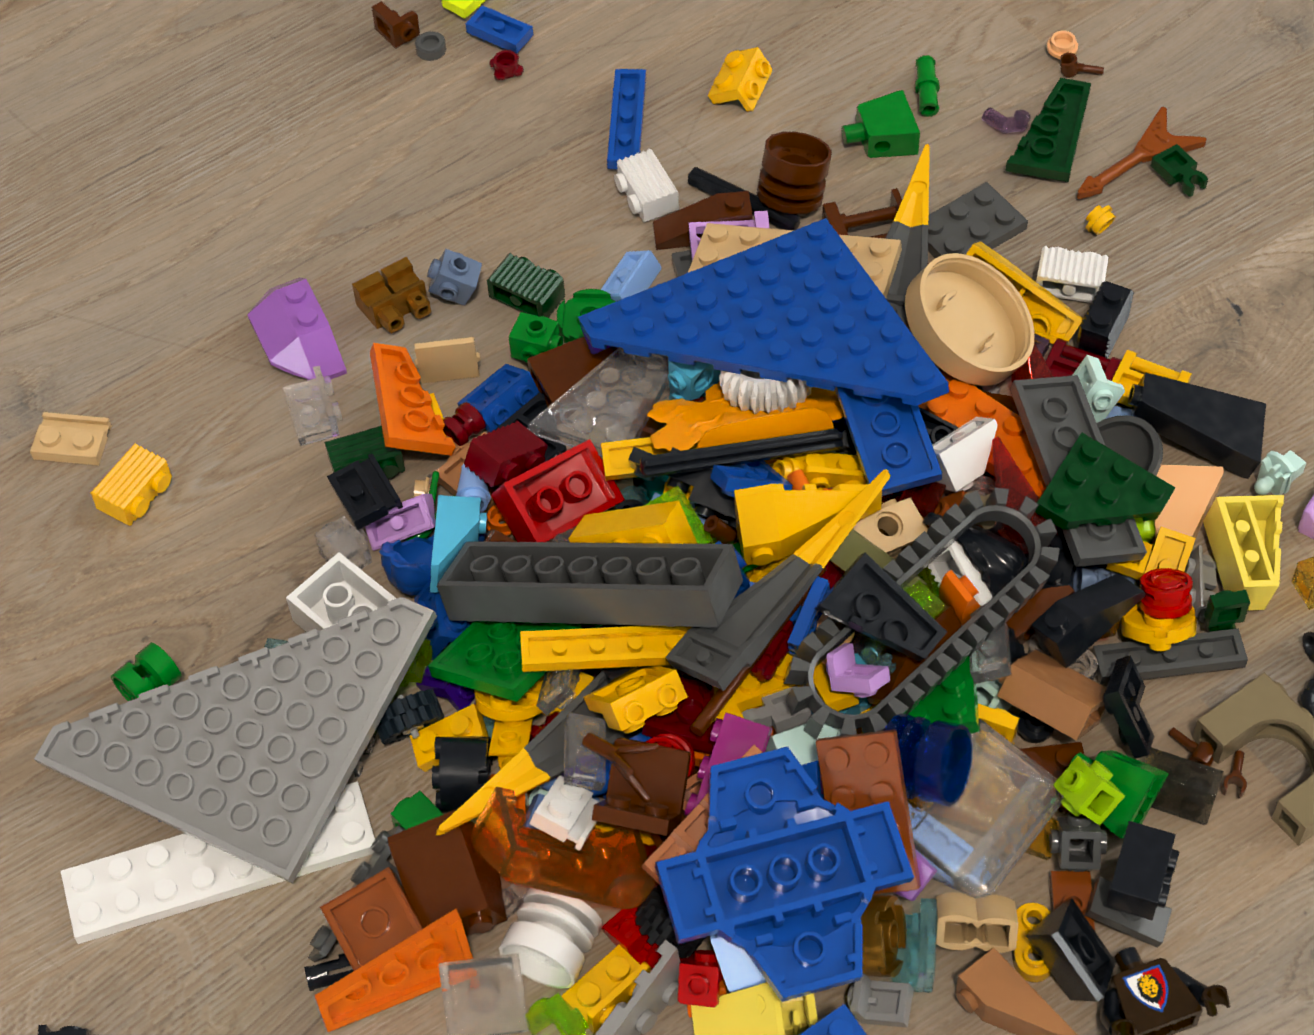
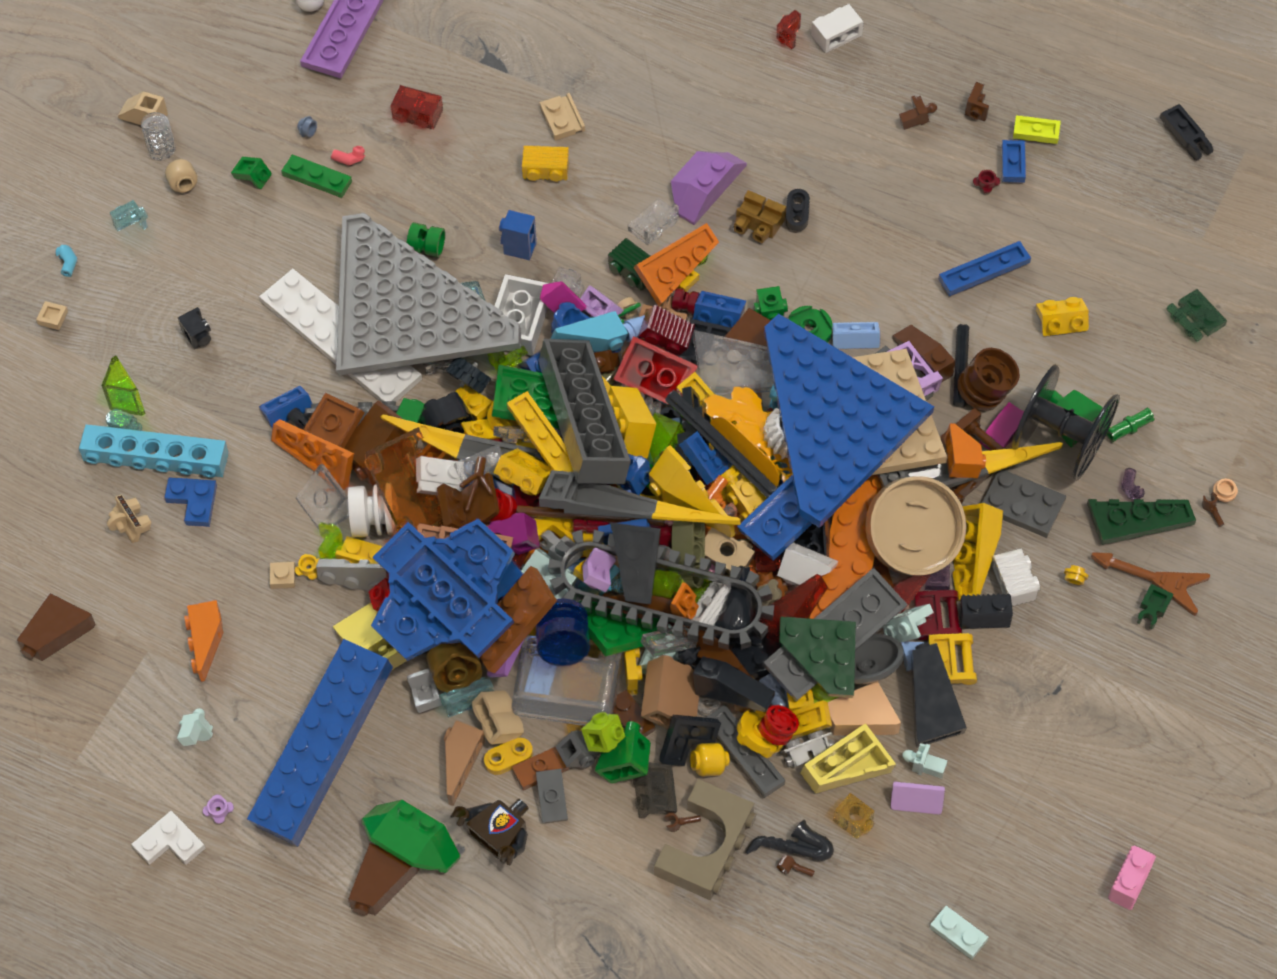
camera: 60 degrees right, 5 degrees up
black plate [327,453,403,530] -> none
tan piece [414,337,480,383] -> none
dark grey tile [415,31,446,61] -> none
sand blue brick [427,249,482,306] -> none
dark green brick [487,253,565,318] -> none
white brick [614,149,679,223] -> none
black slope [1026,898,1116,1001] -> none
black brick [1105,821,1180,920] -> none
reddish brown hand [1169,728,1214,772] -> none
dark green plate [1204,590,1250,632] -> none
none -> blue slope [259,386,312,428]
none -> blue brick [499,210,537,261]
none -> dark pink slope [540,281,587,313]
none -> yellow head [690,743,730,777]
none -> clear red bracket [776,10,801,49]
none -> black plate [786,189,810,231]
none -> white brick [811,4,863,53]
none -> reddish brown piece [899,95,937,130]
none -> orange slope [945,423,986,478]
none -> dark pink slope [979,402,1024,450]
none -> black piece [1012,364,1120,481]

